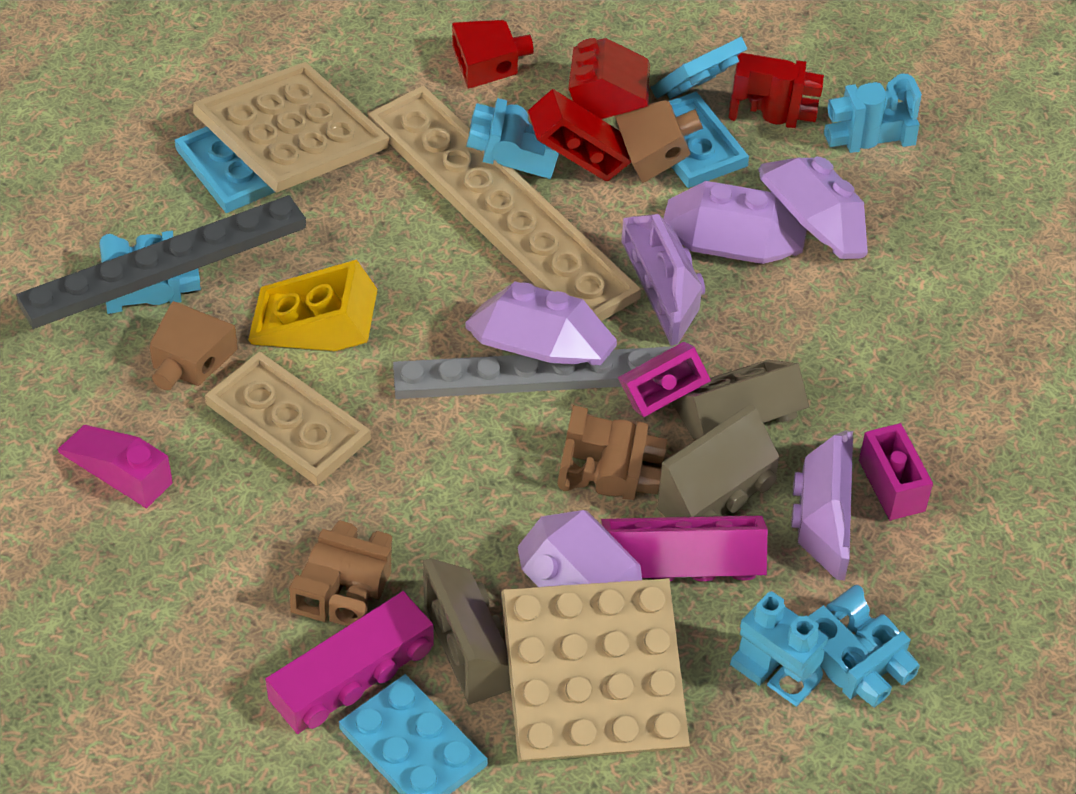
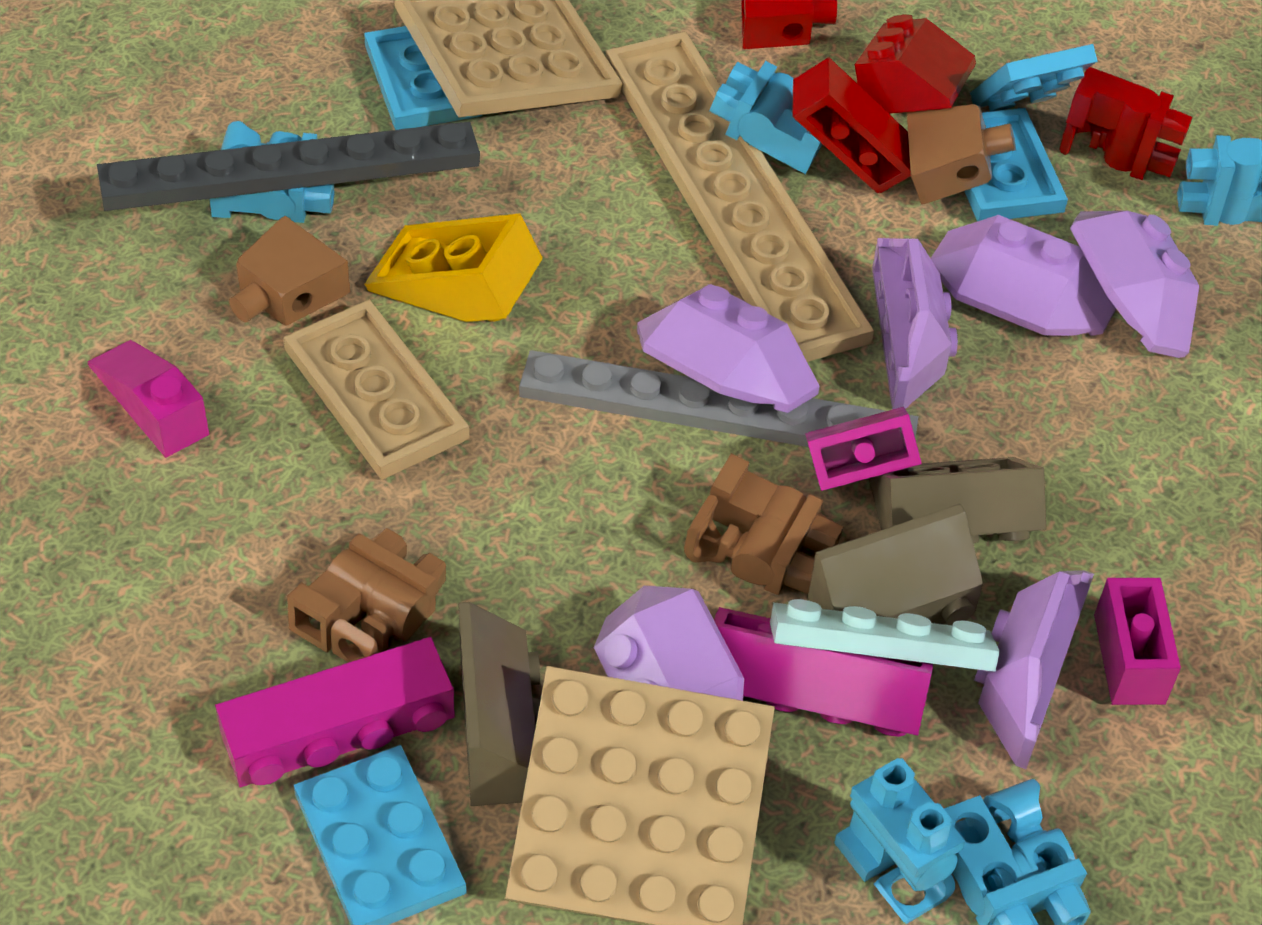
camera: 15 degrees right, 0 degrees up
none -> light aqua plate [770,599,1000,672]

